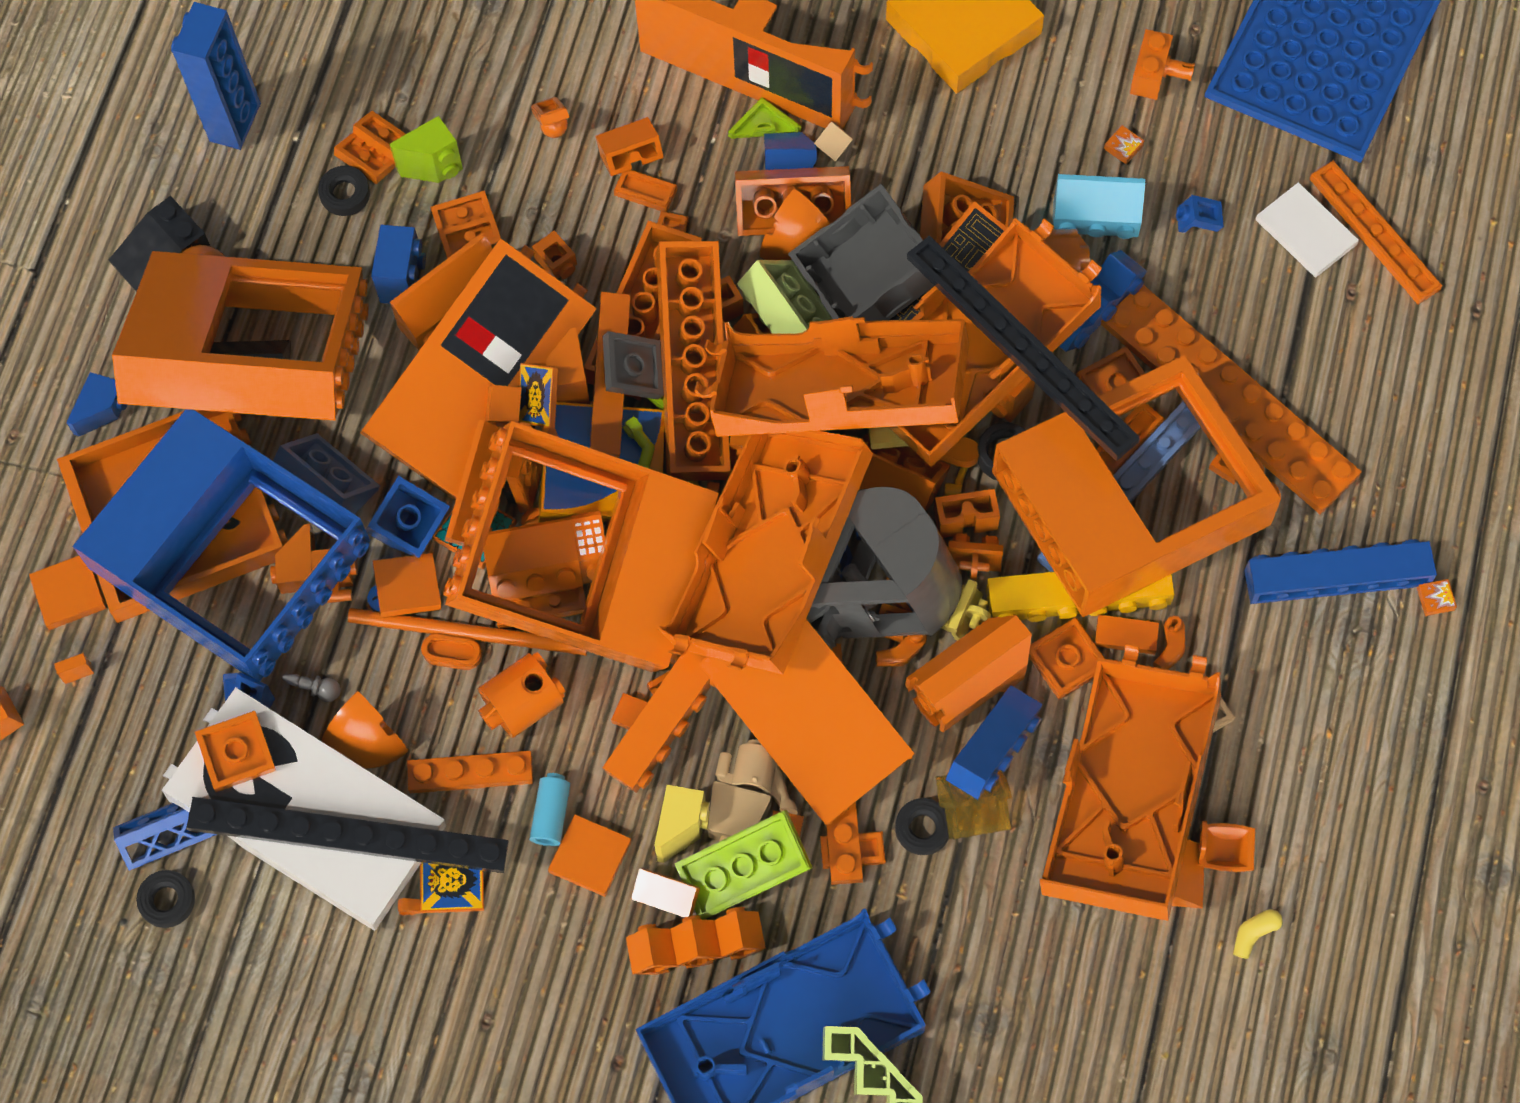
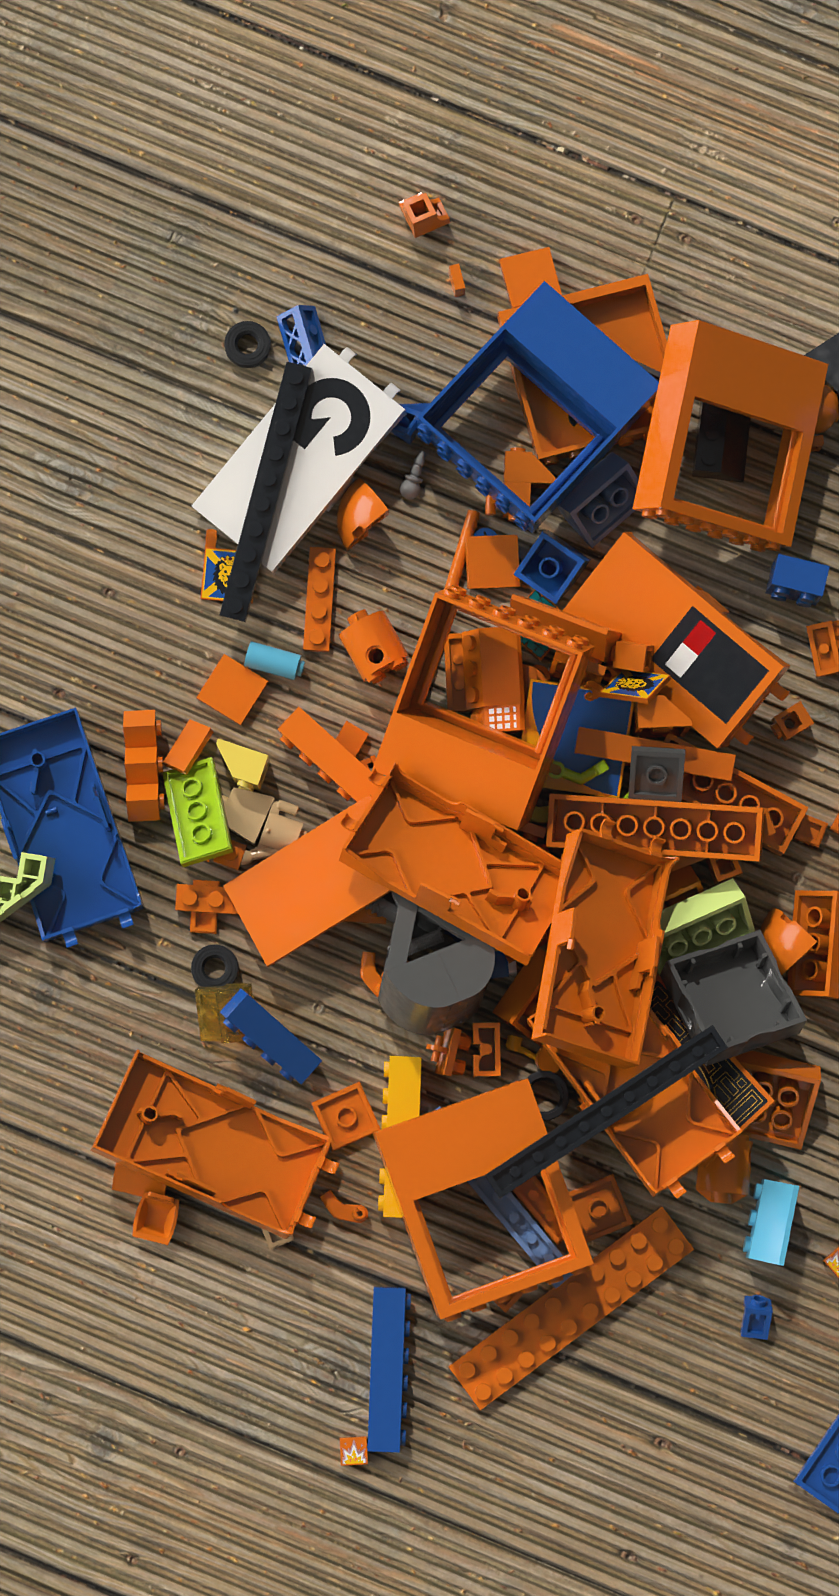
camera: 90 degrees right, 15 degrees up
blue slope [66,372,128,436] -> none
orange tile [195,711,276,792] -> none
orange slope [390,233,493,350] -> none
orange tile [421,633,483,670] -> none
orange brick [905,615,1032,733] -> none
light yellow hips [941,579,992,641] -> none
blue brick [1059,250,1147,352] -> none
orange tile [1095,614,1159,655] -> none
light yellow arm [1233,909,1283,959] -> none
white tile [1256,182,1359,278] -> none
orange tile [1310,160,1443,304] -> none

